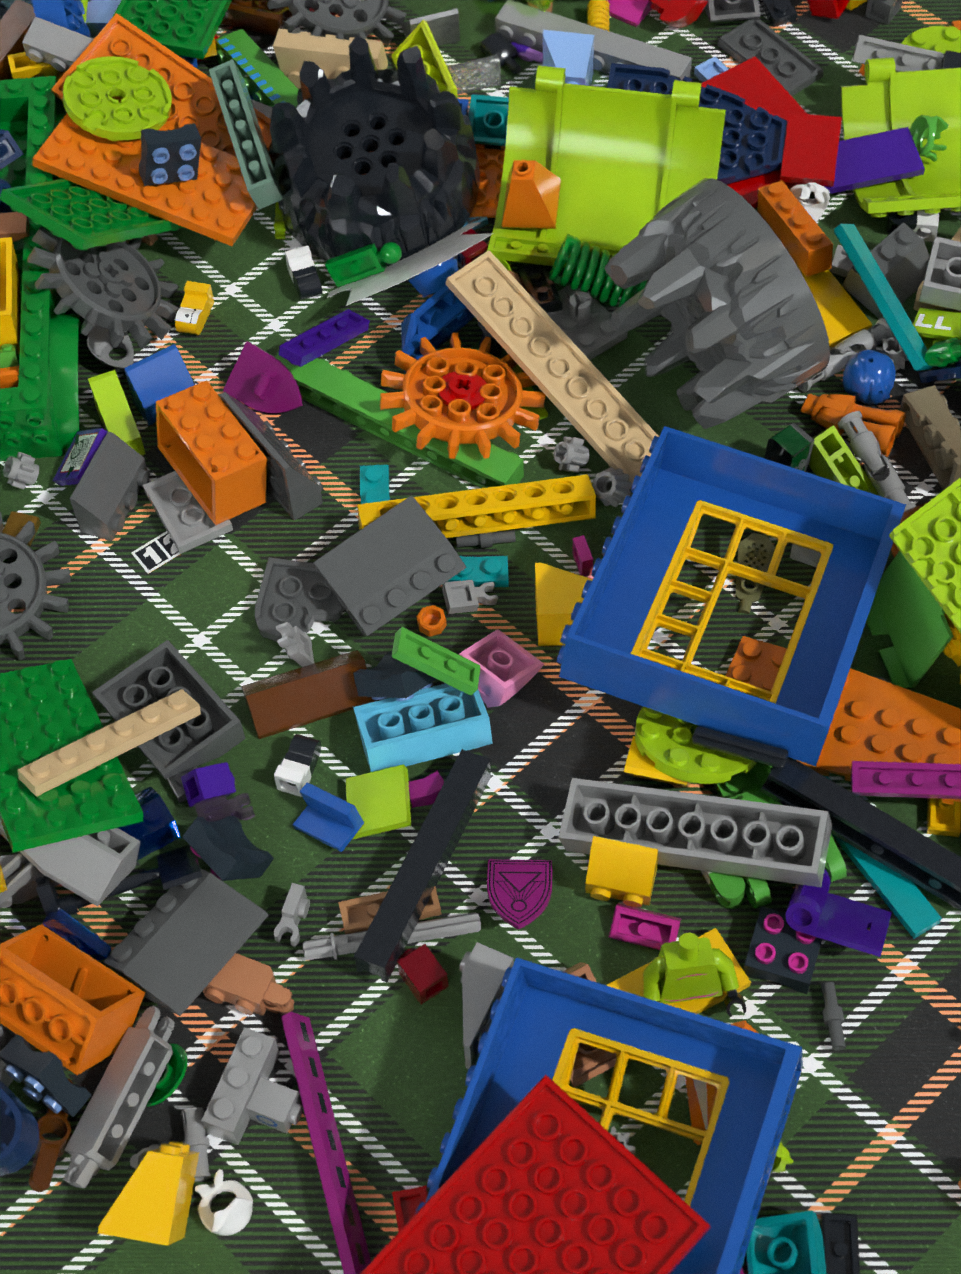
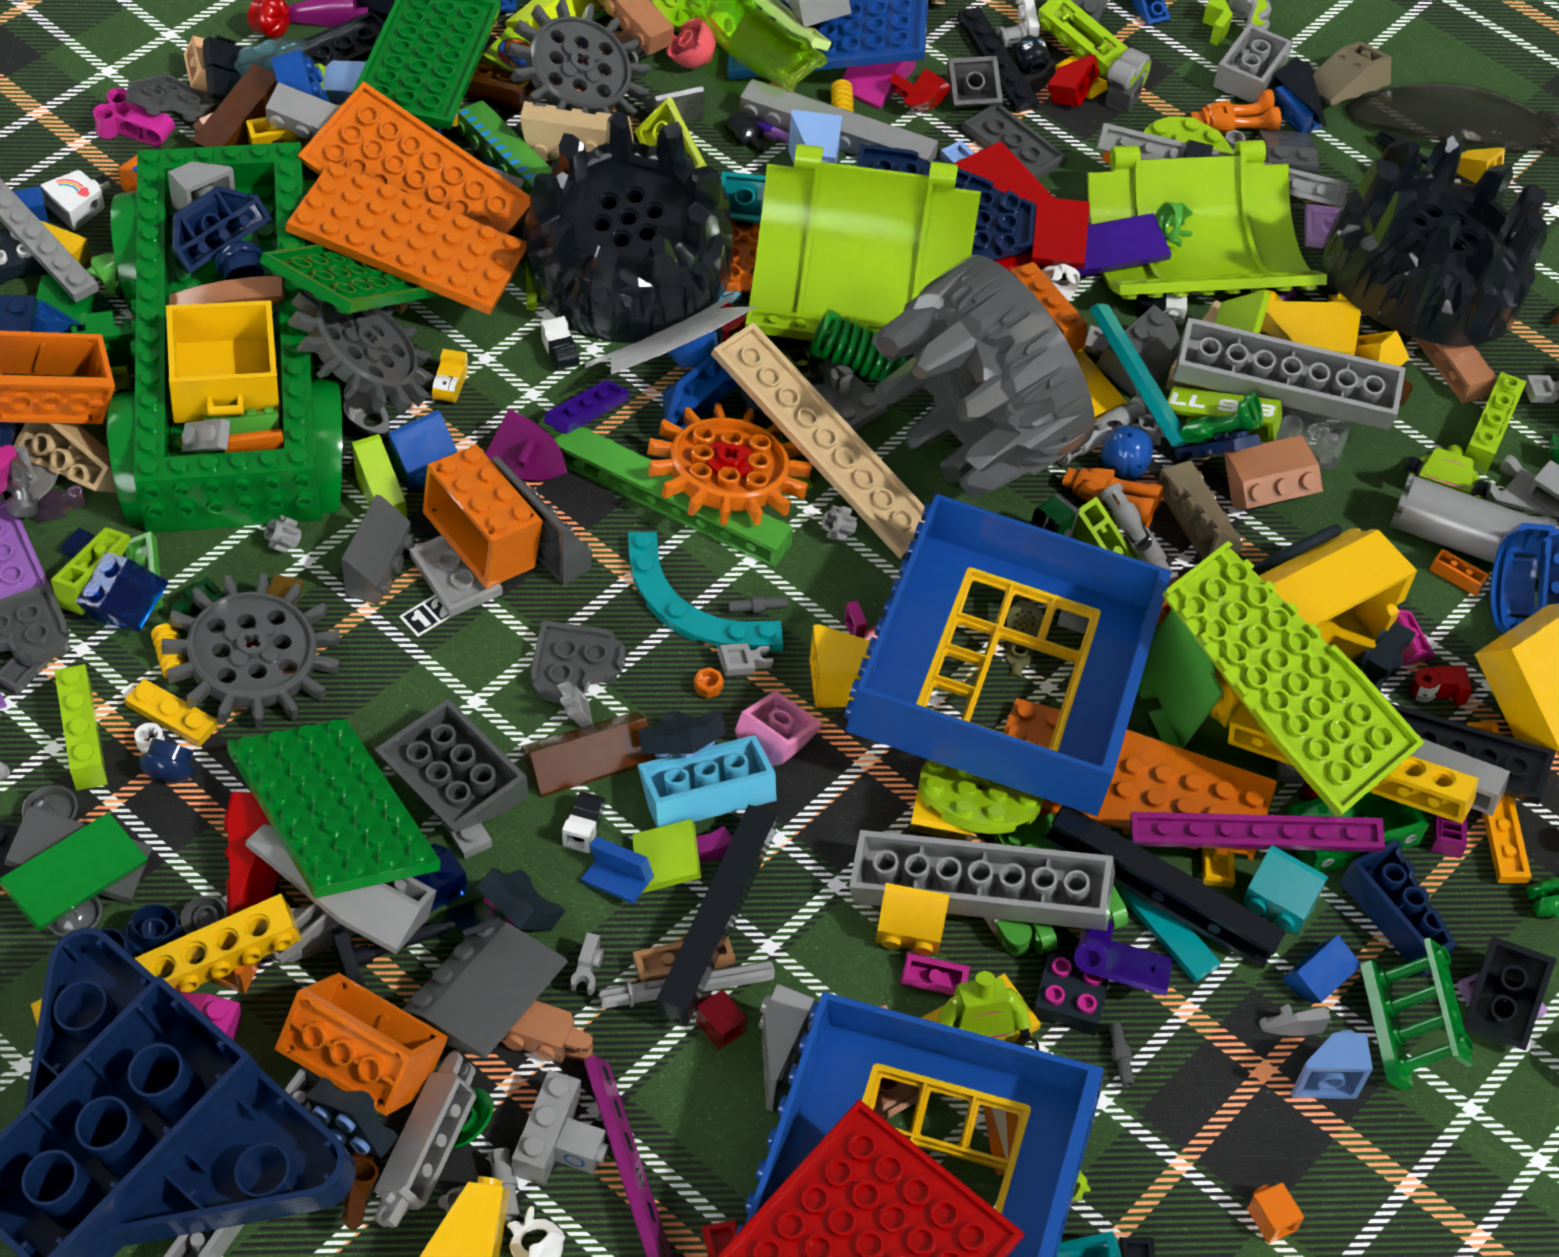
camera: 10 degrees left, 5 degrees down
tan plate [18,689,201,797] -> none
clear blue tile [42,909,112,961] -> none
tile [53,428,108,486] -> none
lime plate [63,56,172,141] -> none
black brick [138,123,201,186] -> none
dark purple brick [180,762,236,807] -> none
clear purple plate [194,793,255,822] -> none
sand green brick [209,59,283,209] -> none
dark grey slope [313,495,467,637] -> none
green plate [325,242,402,287] -> none
yellow brick [357,474,596,538] -> none
bright green plate [392,627,481,695] -> none
clear bracket [448,55,501,95] -> none
magenta shield [487,859,552,930] -> none
orange slope [502,160,561,229] -> none
light grey piece [592,467,632,507] -> none
black axle [692,726,788,768] -> none

